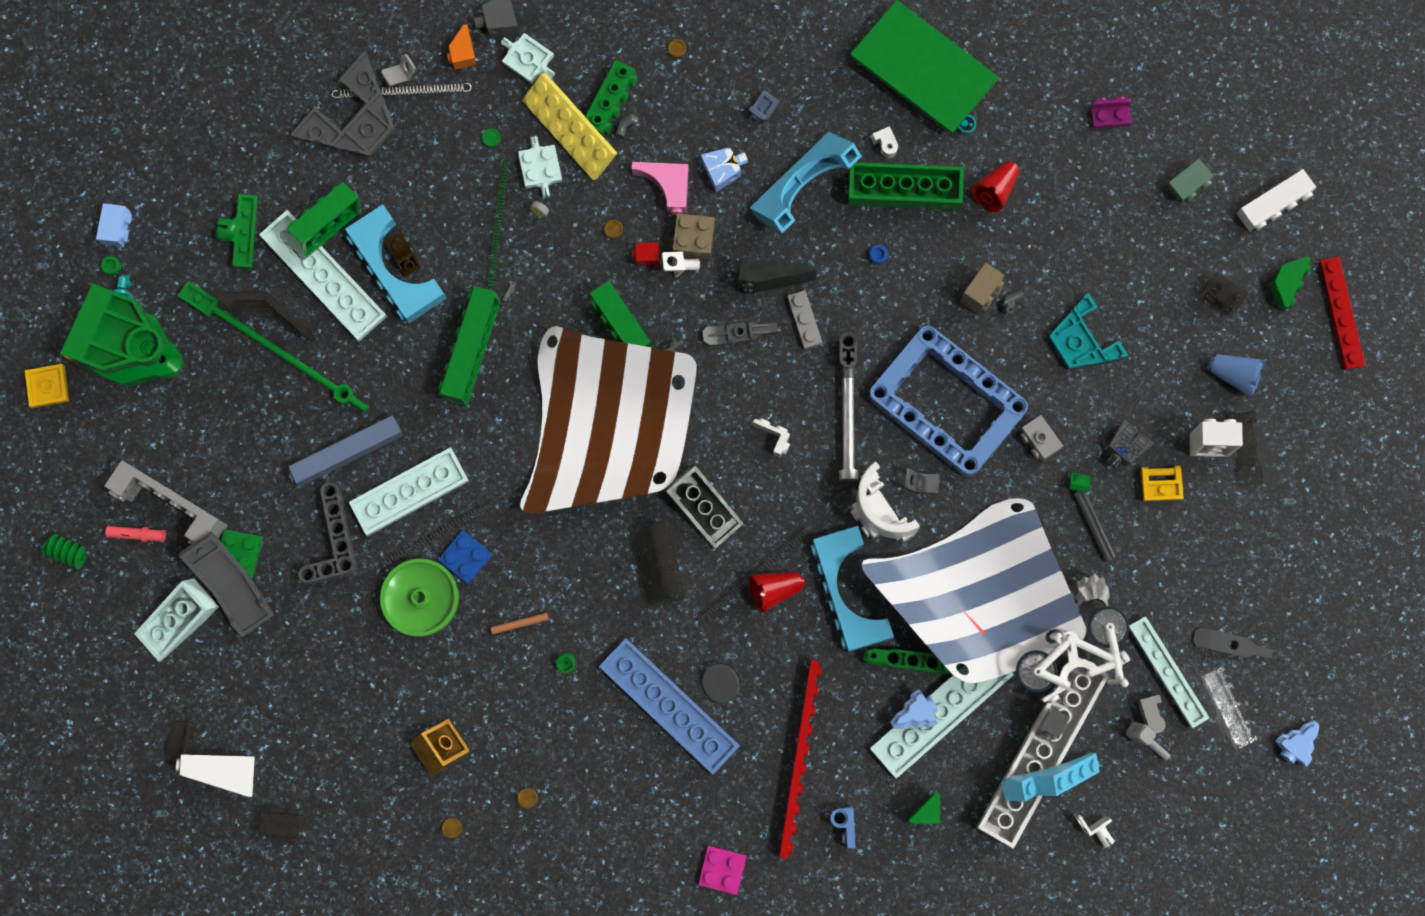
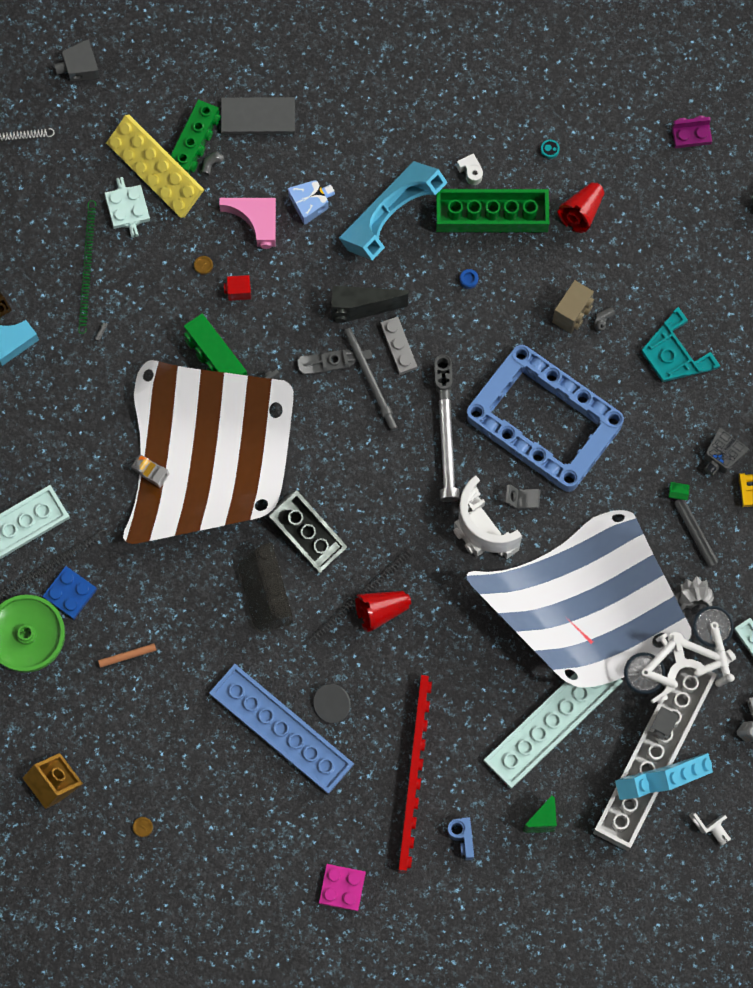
camera: 10 degrees left, 5 degrees down
green brick [439,286,501,408] -> none
pearl gold piece [442,818,462,838] -> none
orange slope [447,24,477,70] -> none
green piece [482,129,501,147] -> none
light aqua plate [501,33,555,84] -> none
light grey tile [530,201,549,218] -> none
green tile [556,653,576,673] -> none
white bracket [662,252,700,277] -> none
pearl gold piece [668,39,686,58] -> none
dark tan brick [673,213,715,260] -> none
sand blue bracket [749,91,780,121] -> none
white bracket [753,418,790,458] -> none
medium azure arch [811,526,894,653] -> none
green piece [850,0,999,135] -> none
green piece [863,649,961,675] -> none
light blue rock [890,689,938,729] -> none
light grey brick [1020,415,1063,462] -> none
none -> light grey leg [131,454,170,488]
none -> dark grey tile [221,97,295,134]
none -> dark grey bar [344,328,398,431]

